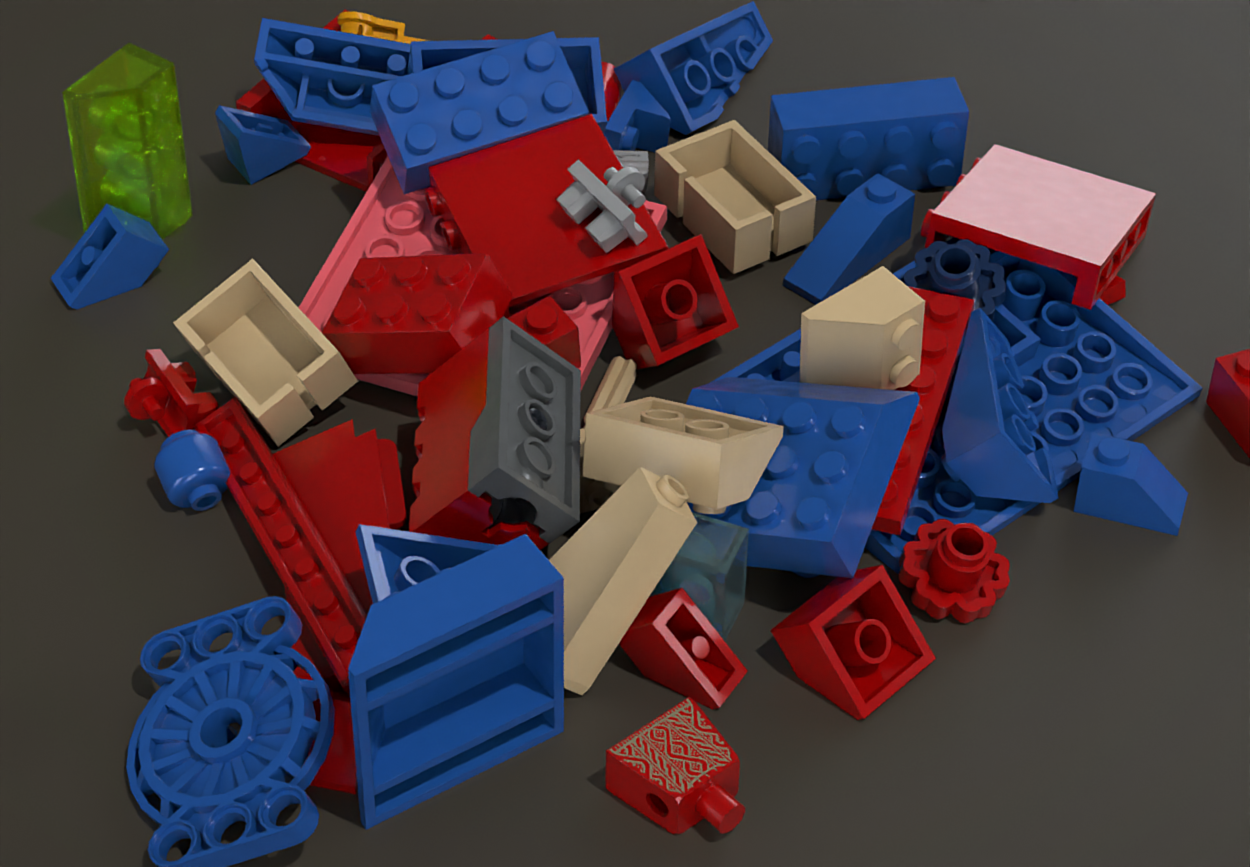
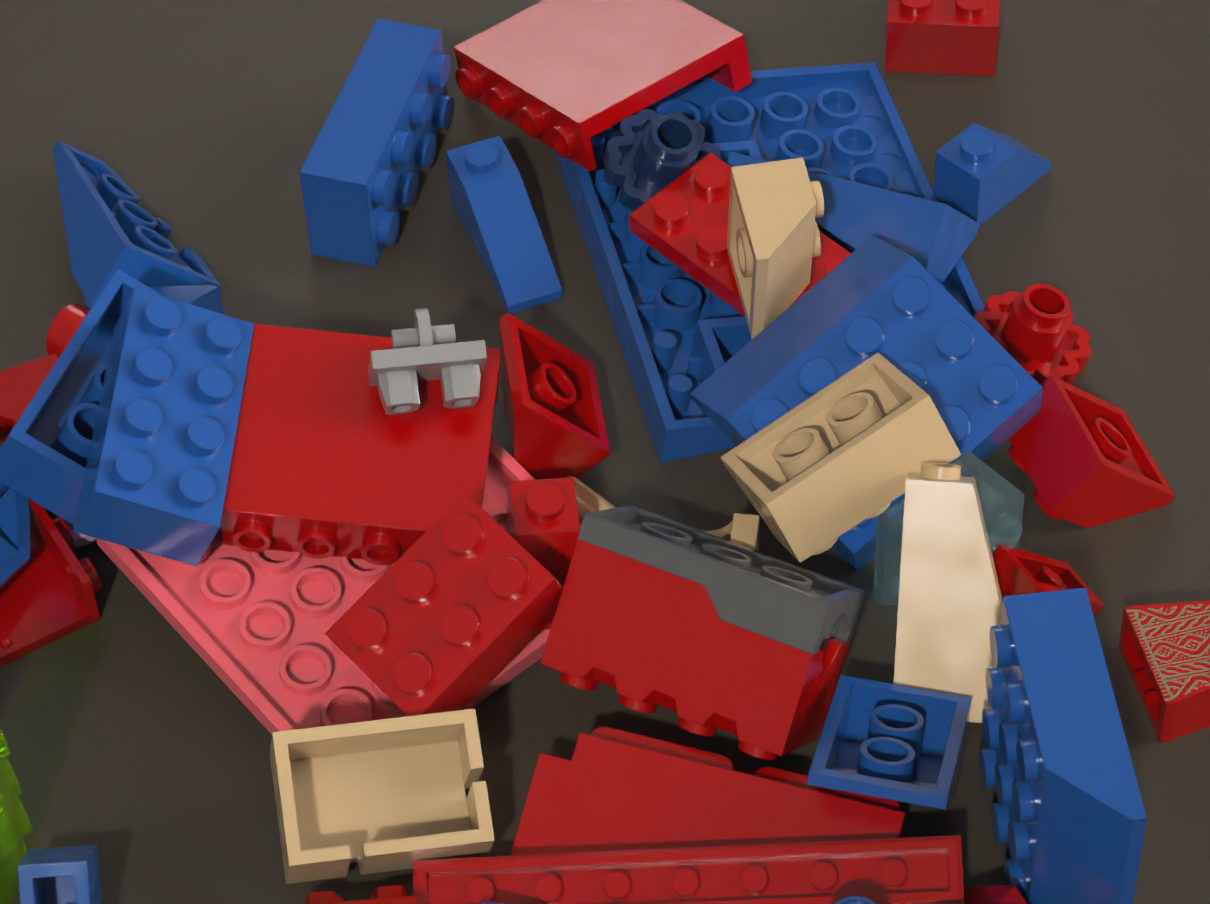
camera: 60 degrees left, 5 degrees up
tan piece [654,120,816,274] -> none

